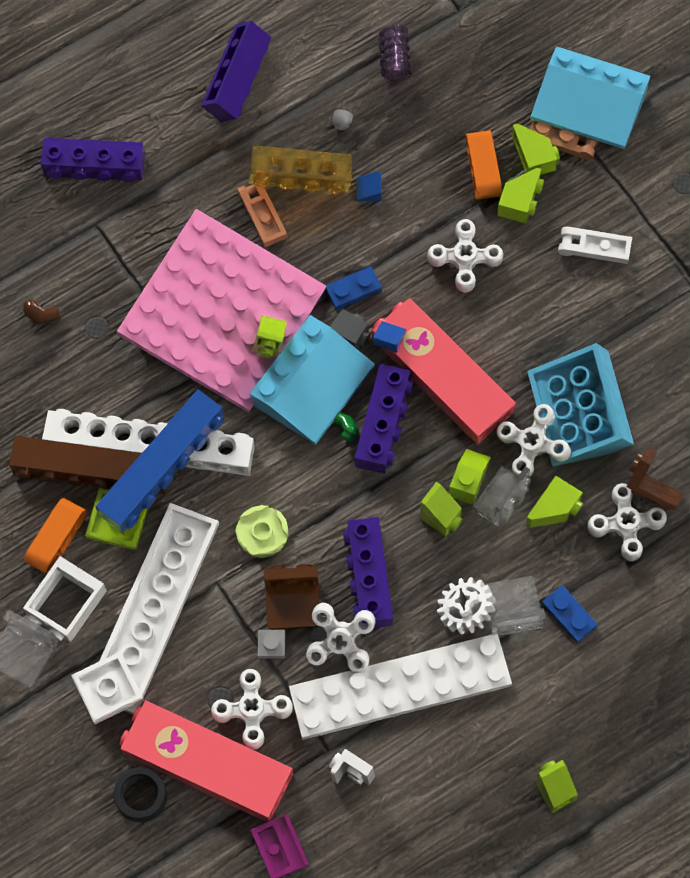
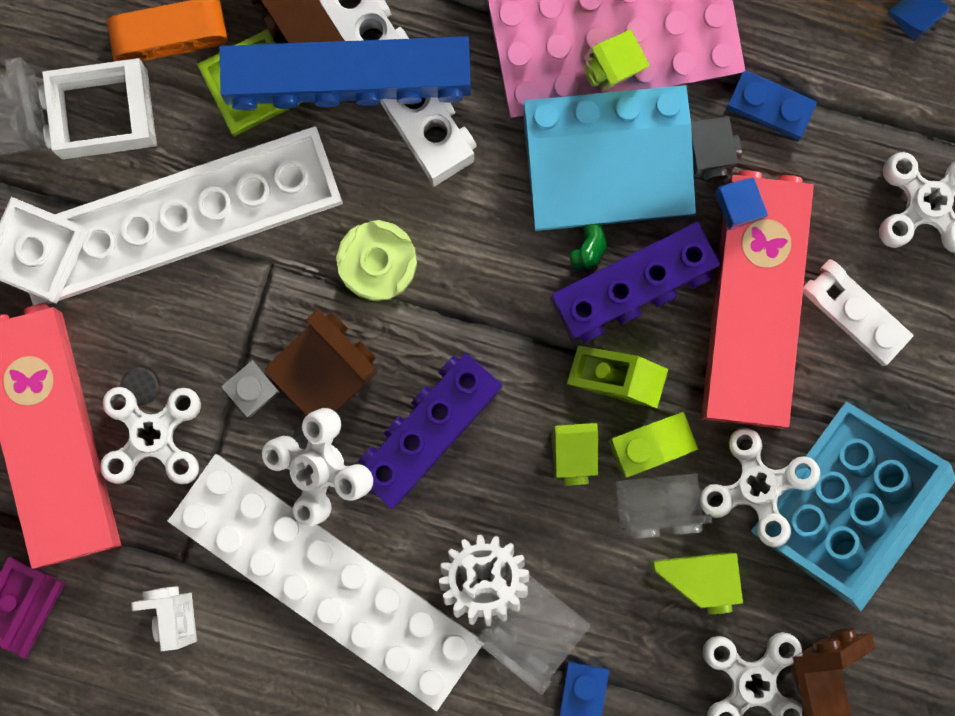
camera: 45 degrees right, 15 degrees up
none -> lime slope [567,345,668,408]
none -> white plate [803,259,914,366]

